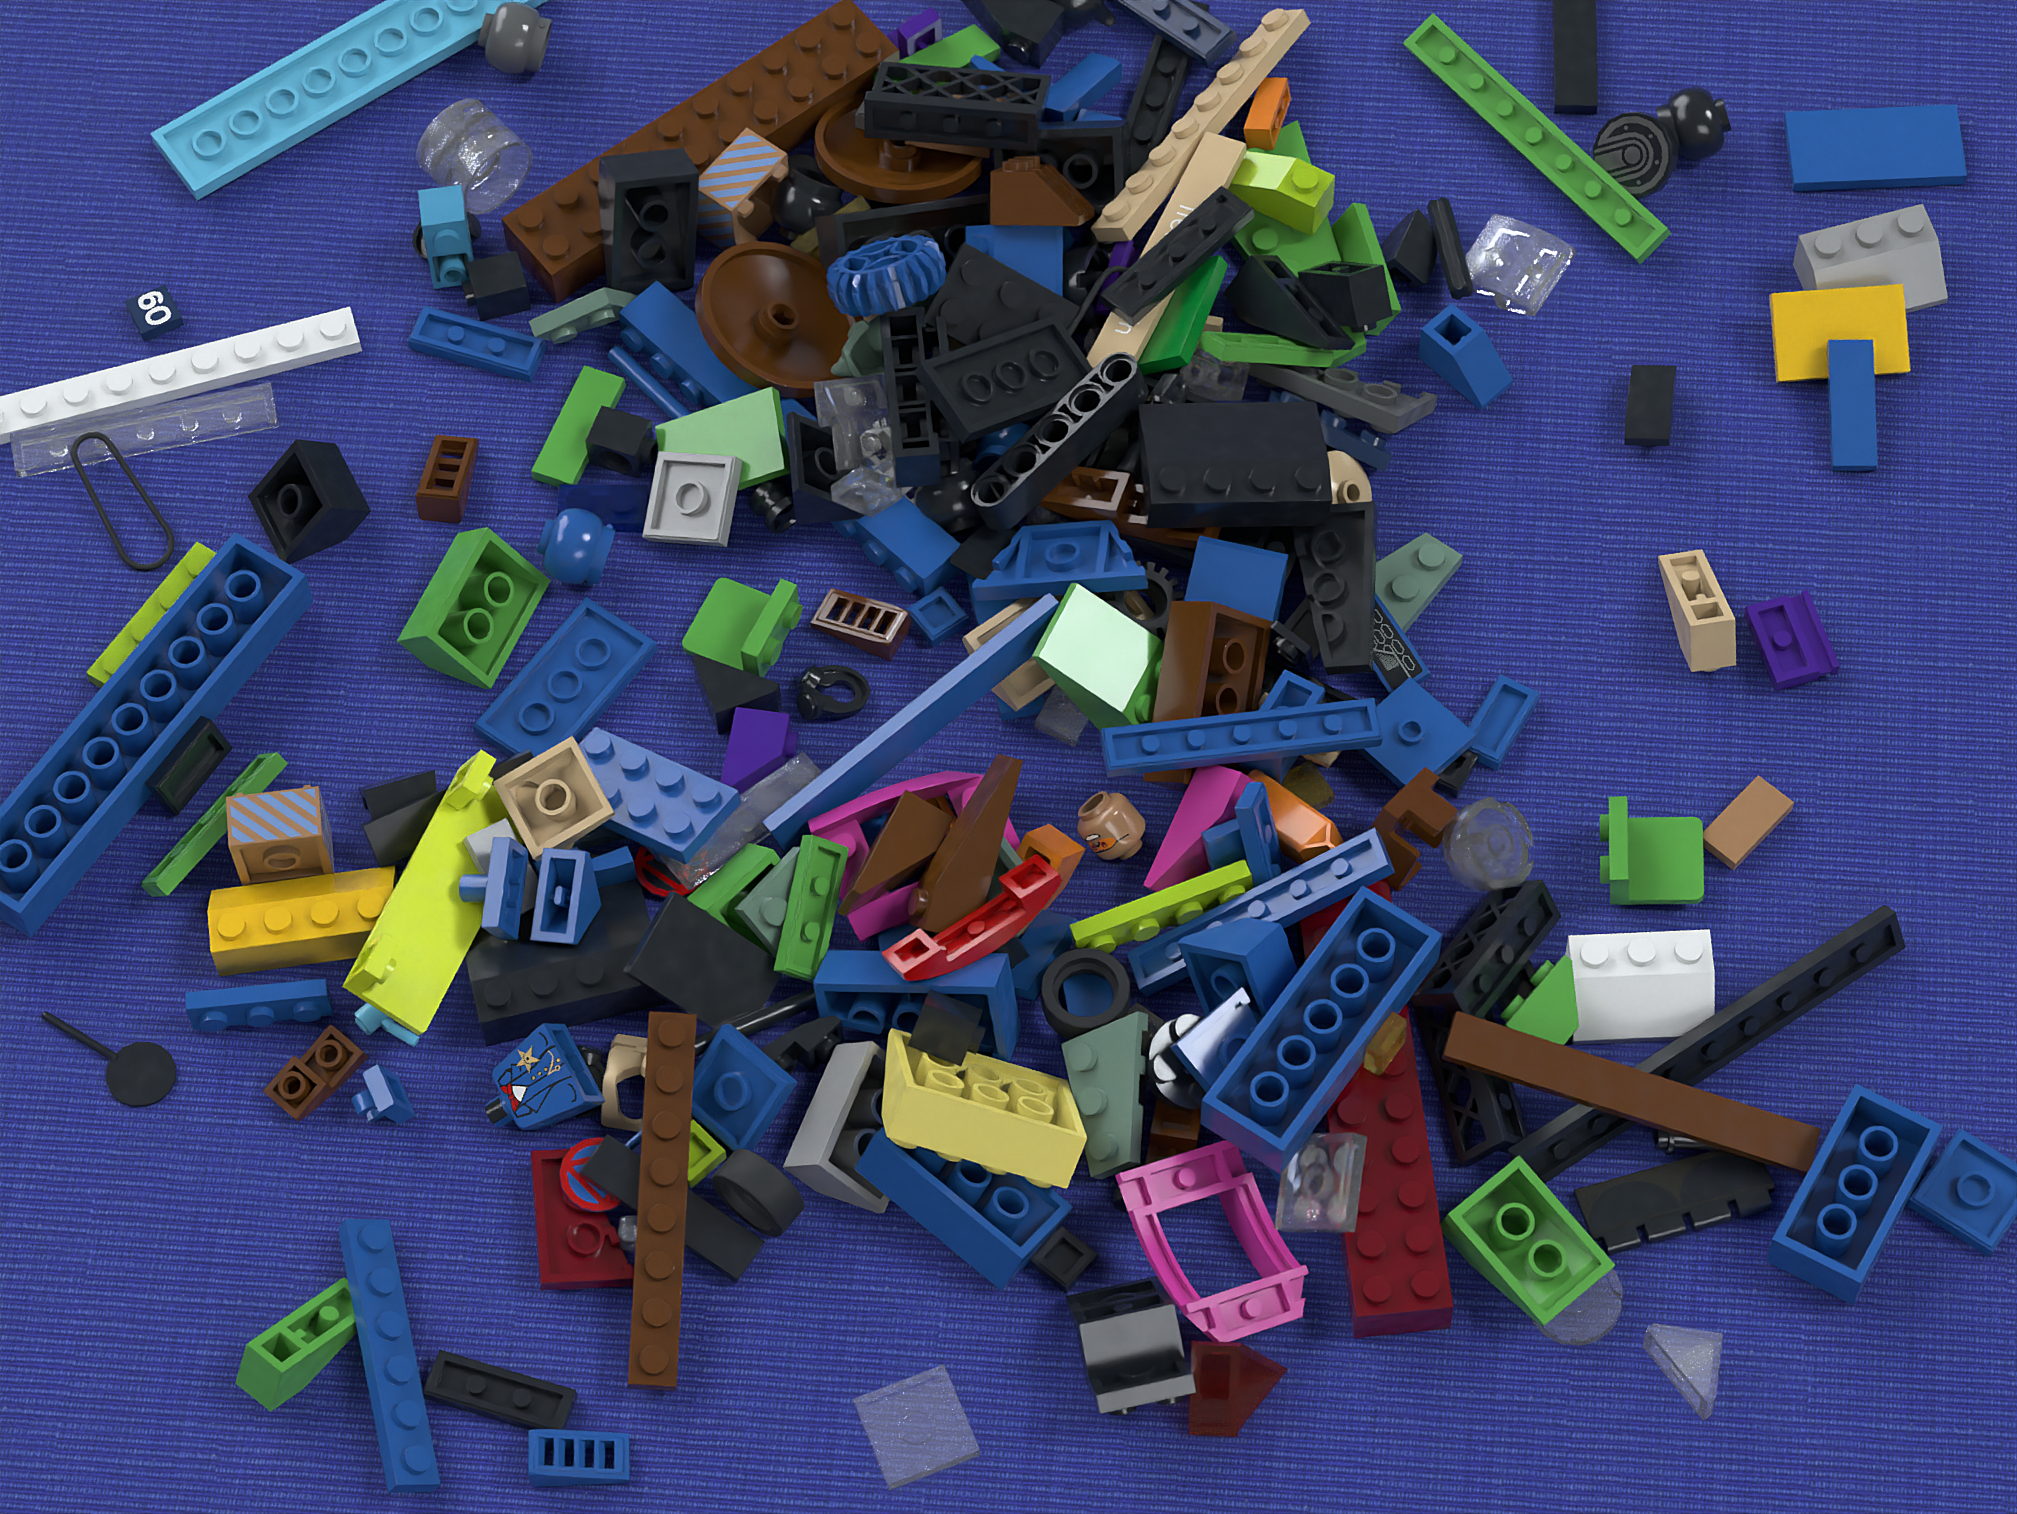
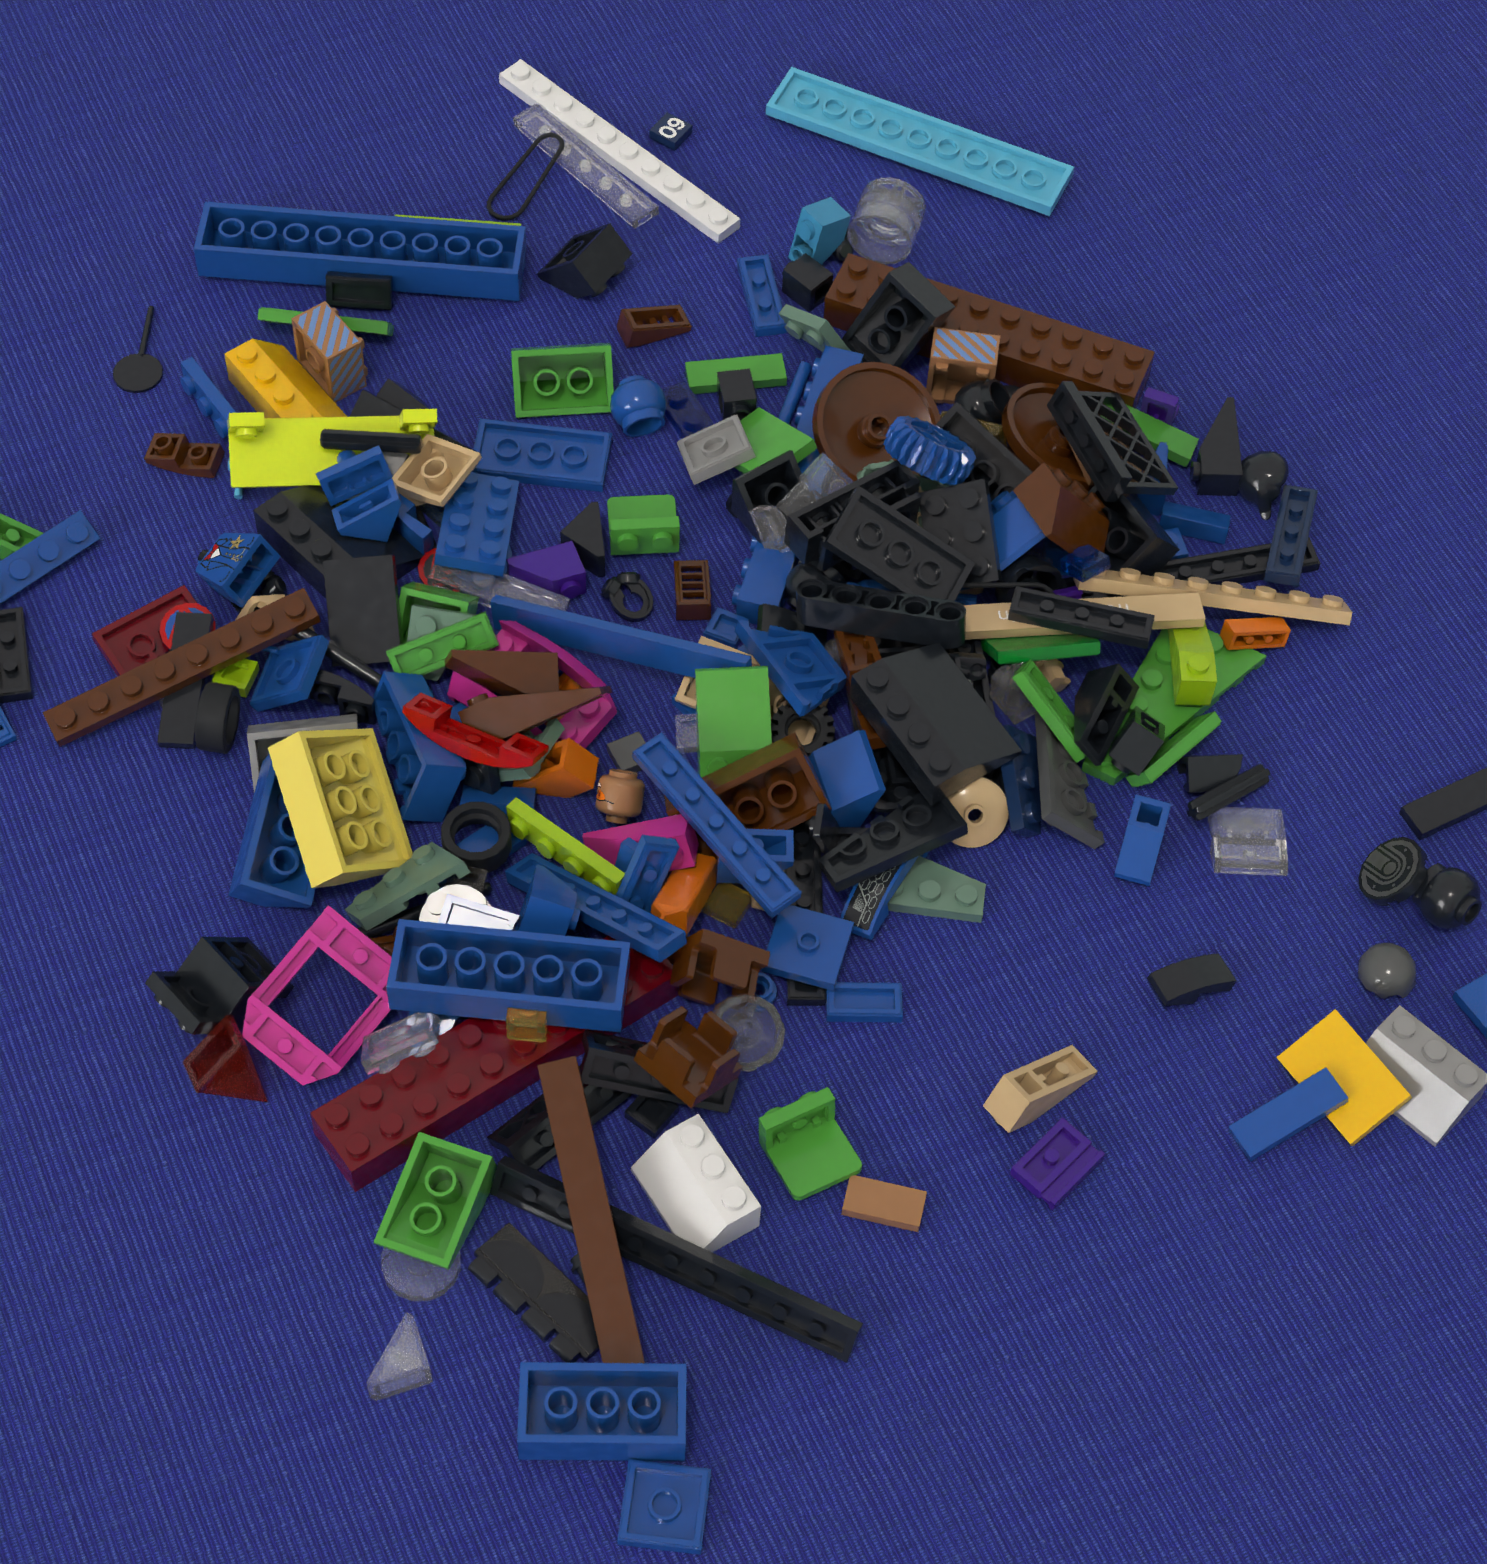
camera: 55 degrees right, 5 degrees down
blue tile [351,1064,415,1124] -> none
dark grey piece [478,1,552,74] -> none
clear tile [853,1364,980,1490] -> none
black brick [908,989,986,1066] -> none
black tile [1030,1225,1098,1294] -> none
bright green plate [1403,13,1671,264] -> none
bright green slope [1500,955,1579,1045] -> none
none -> black axle [320,429,422,454]
none -> dark grey tile [607,731,646,772]
none -> reddish brown panel [634,1006,743,1108]
none -> clear blue plate [1060,544,1111,583]
none -> dark grey hair [1358,943,1416,999]

